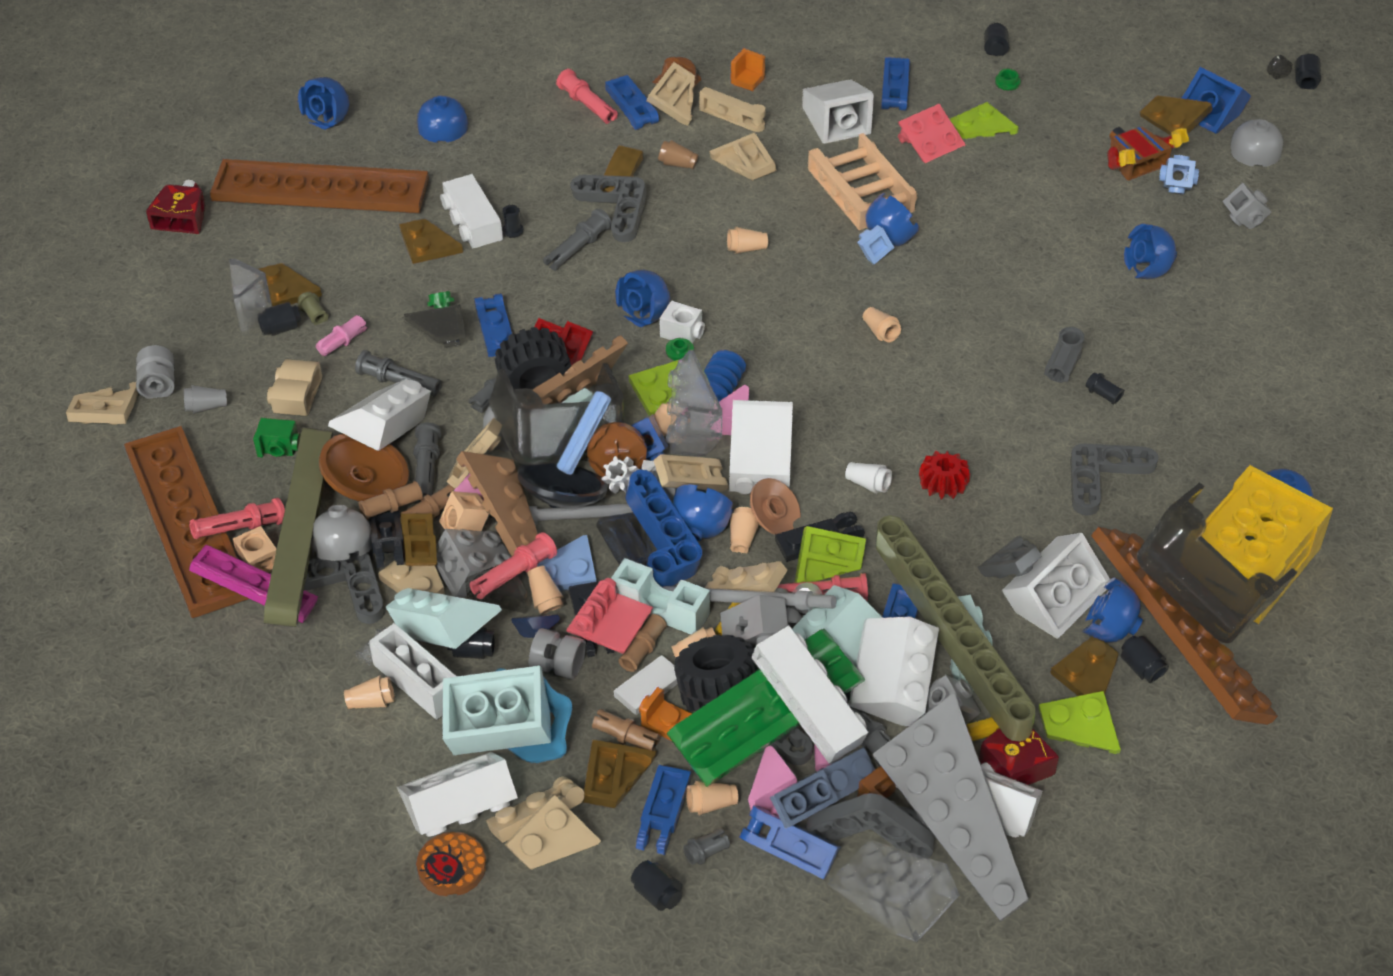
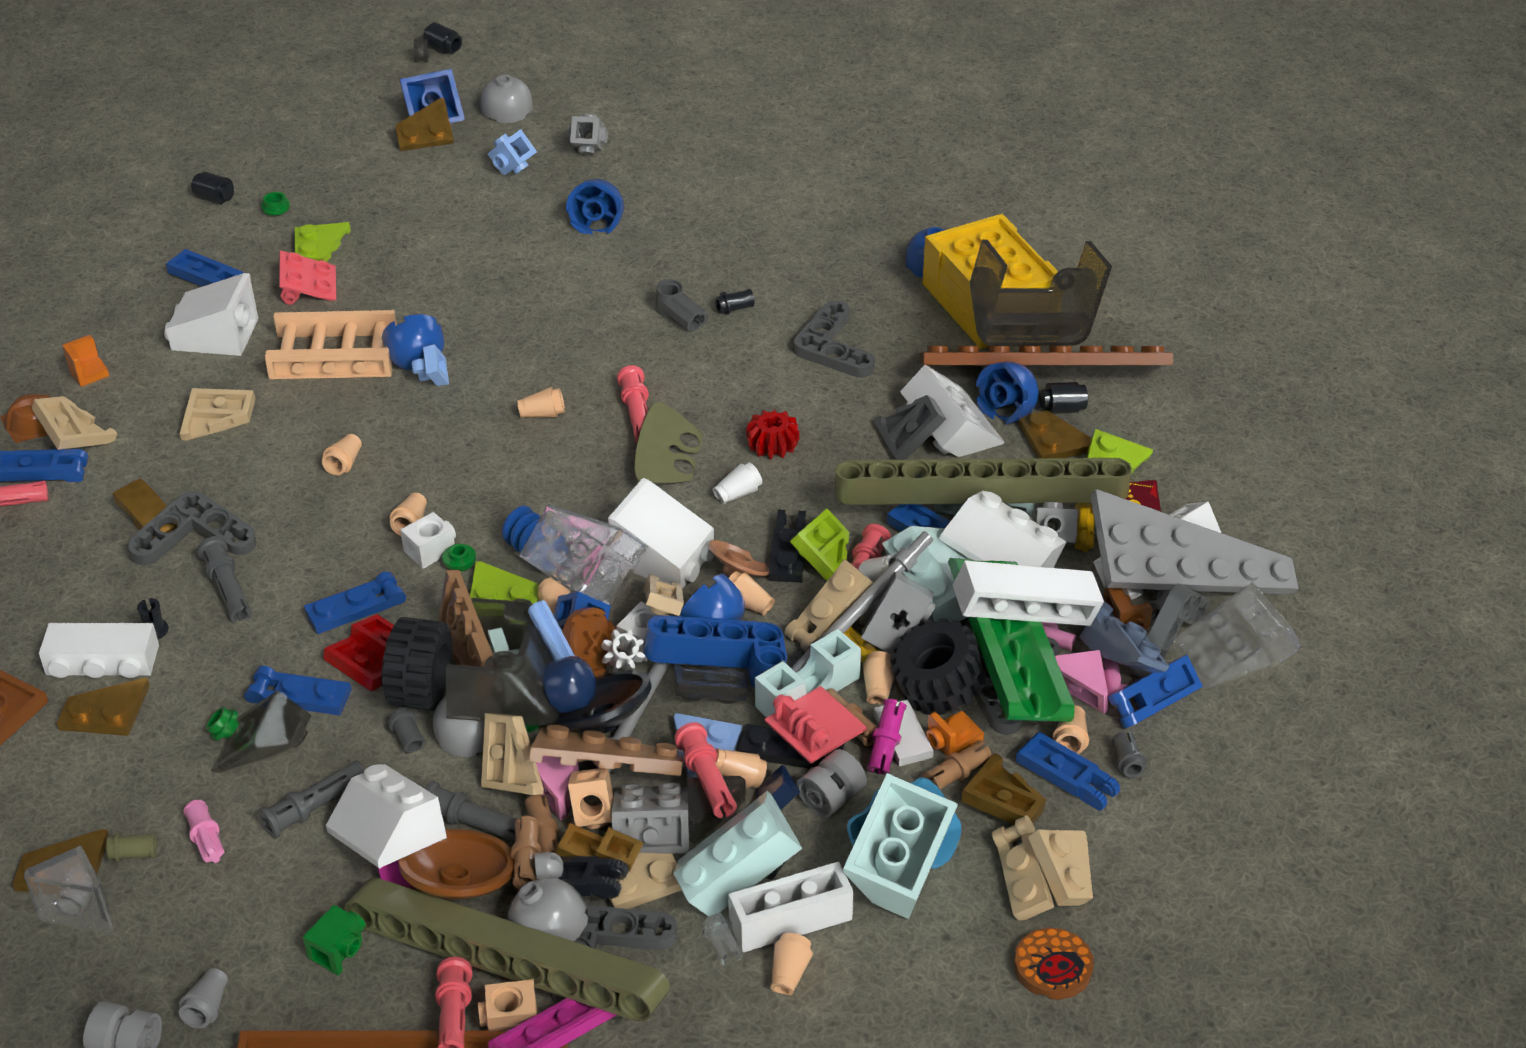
camera: 65 degrees left, 5 degrees down
black brick [257,301,301,336] -> none
tan brick [267,359,322,416] -> none
white slope [397,752,518,837] -> none
blue cylinder [615,270,670,327] -> none
black brick [631,860,682,911] -> none
medium nougat cone [658,140,698,169] -> none
tan plate [700,87,765,132] -> none
torso [1107,127,1189,181] -> none
none -> blue plate [304,571,406,634]
none -> light nougat cone [390,493,427,536]
none -> light grey hinge [535,852,563,880]
none -> dark blue hair [544,656,596,713]
none -> coral pin [617,365,649,443]
none -> olive piece [634,401,703,483]
none -> dark pink pin [866,699,907,775]

